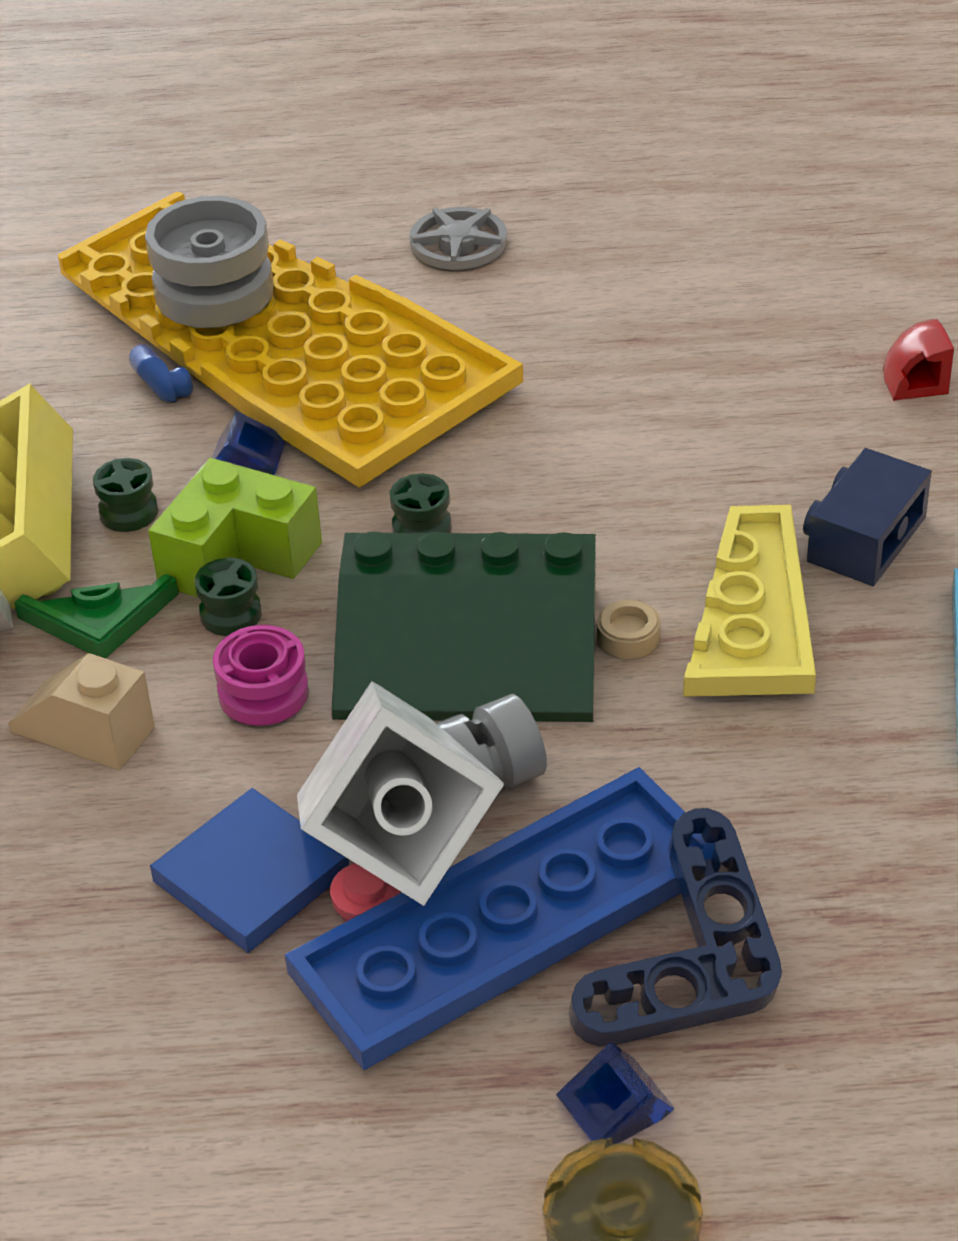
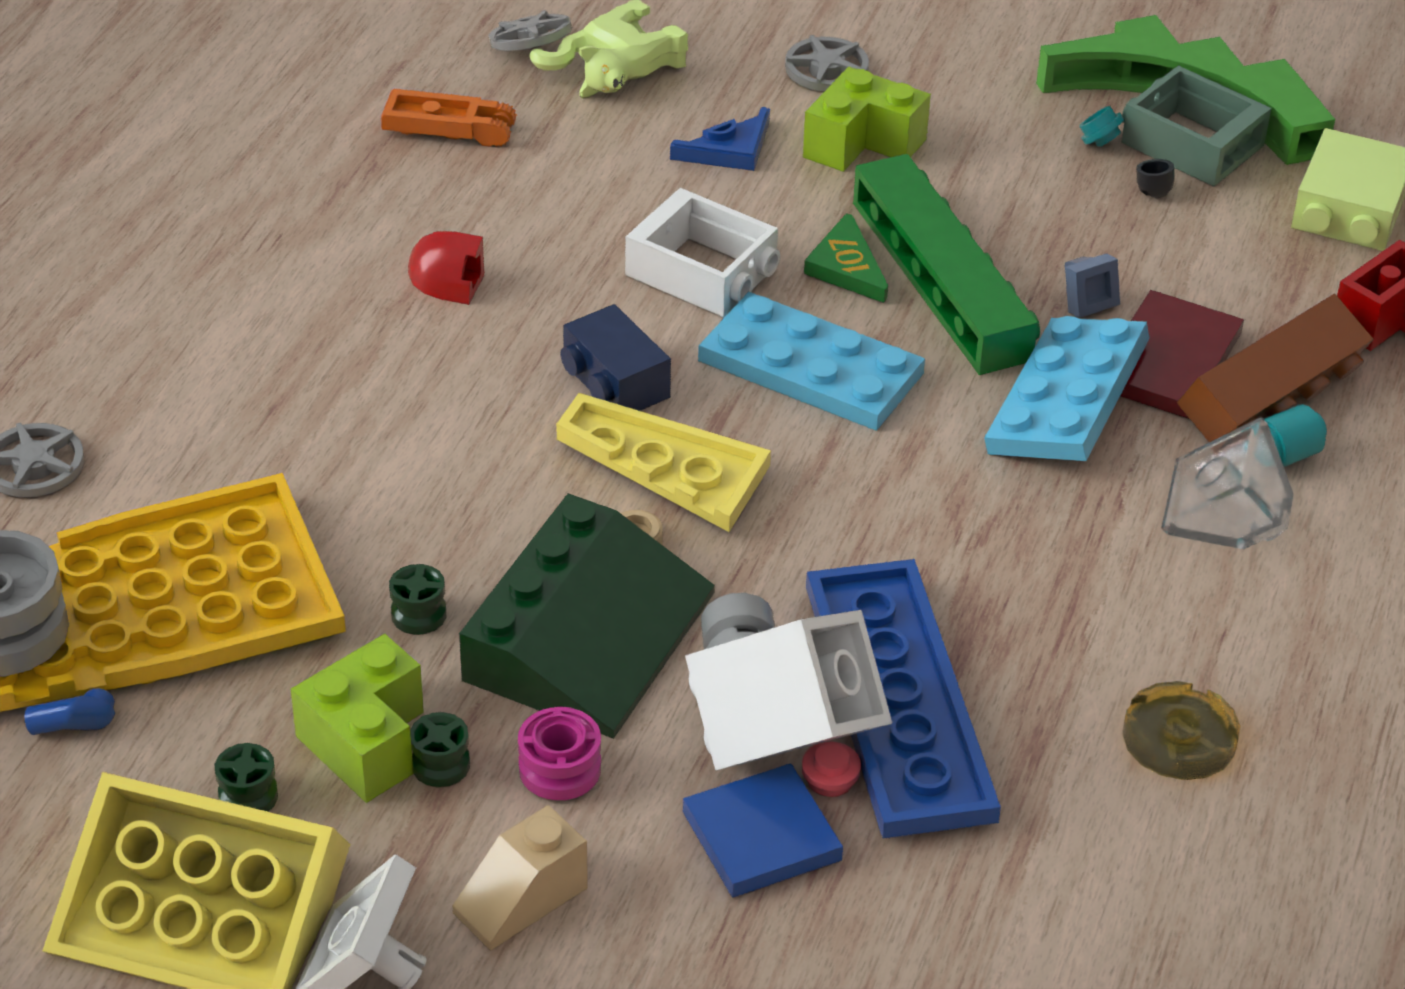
camera: 70 degrees left, 0 degrees up
green tile [14,574,179,659] -> none
clear blue slope [212,411,285,475] -> none
clear blue slope [556,1042,675,1152] -> none
dark blue beam [569,808,782,1047] -> none

